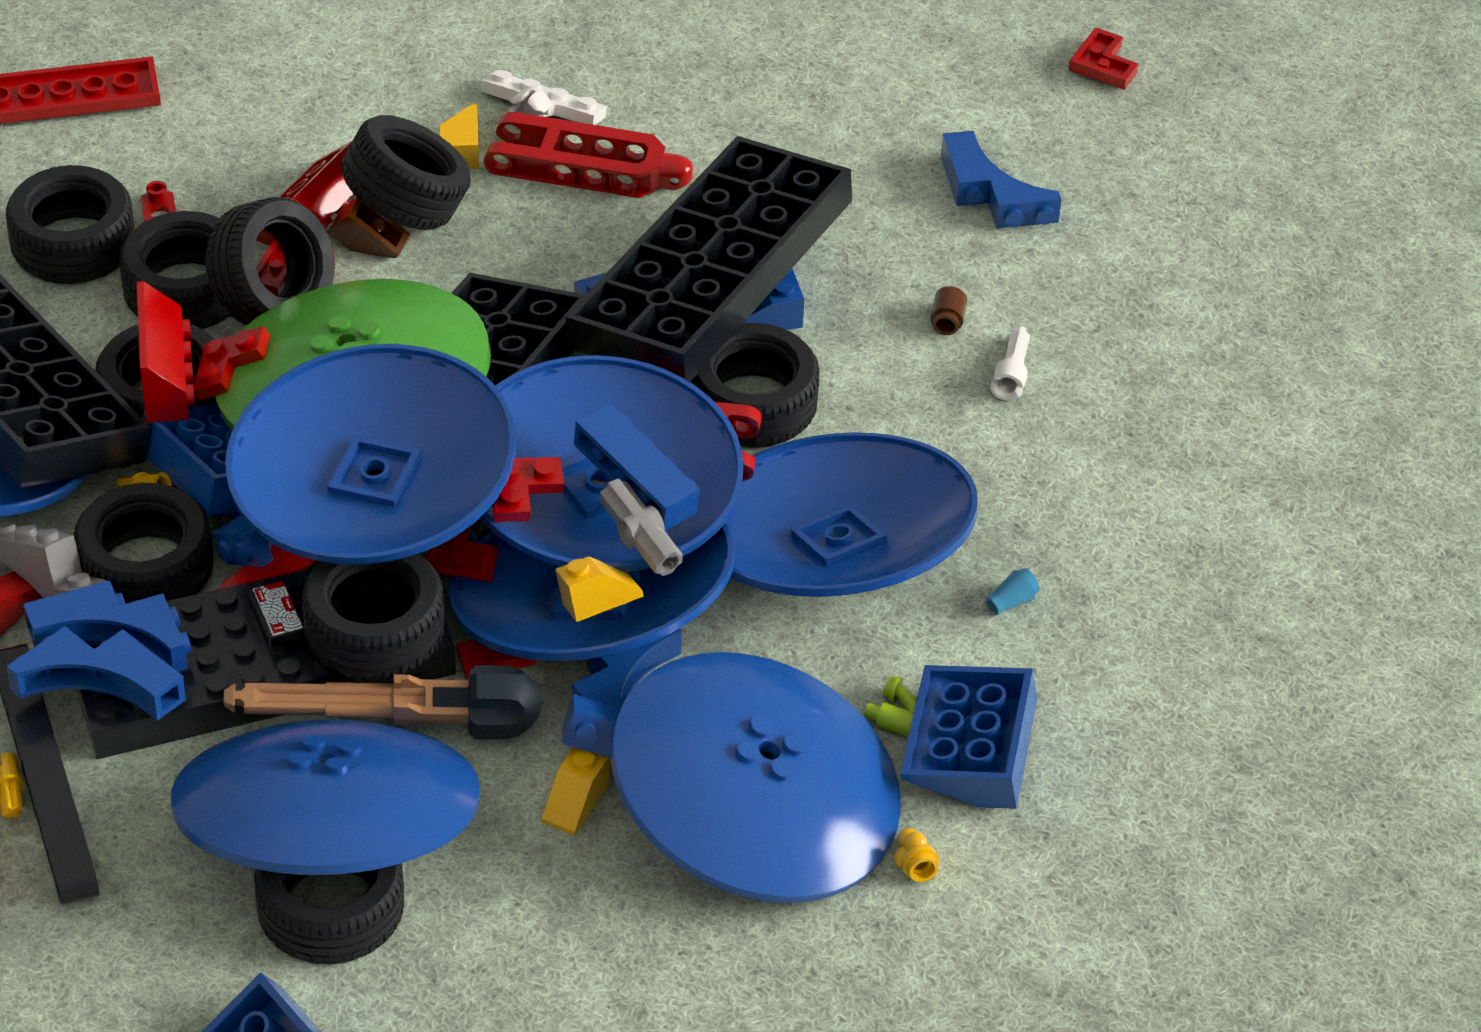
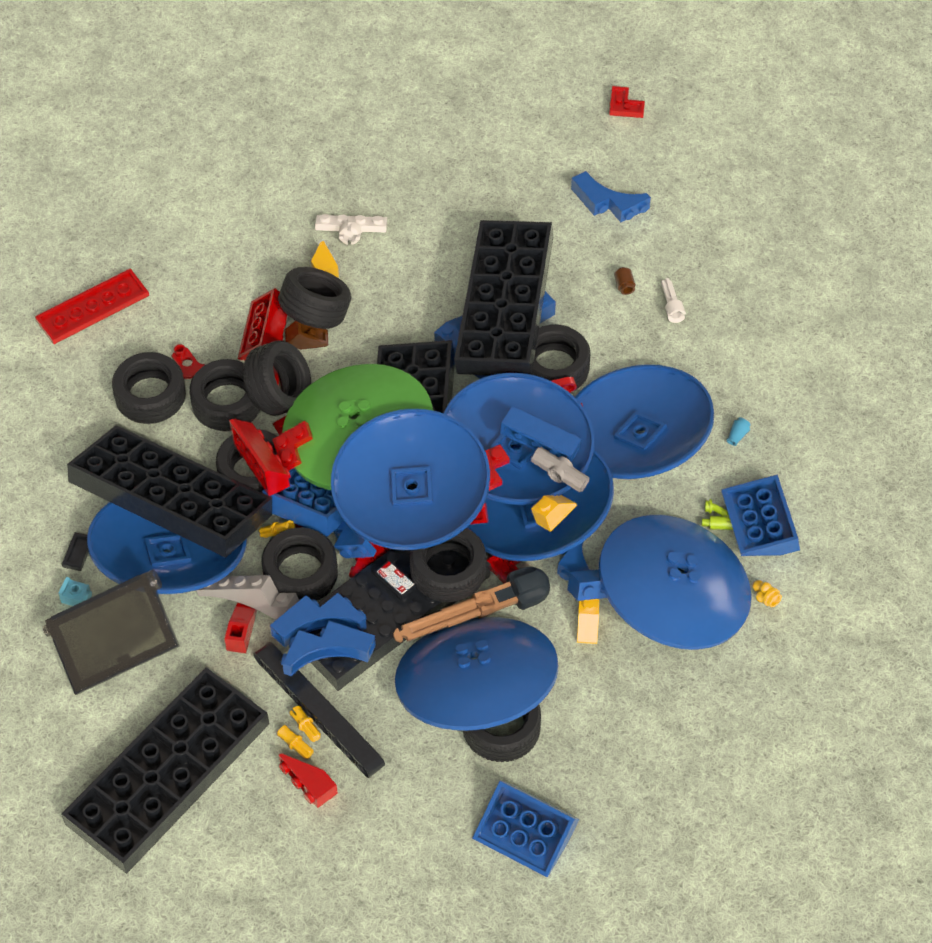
camera: 20 degrees left, 10 degrees up
red piece [483,112,693,198] -> none

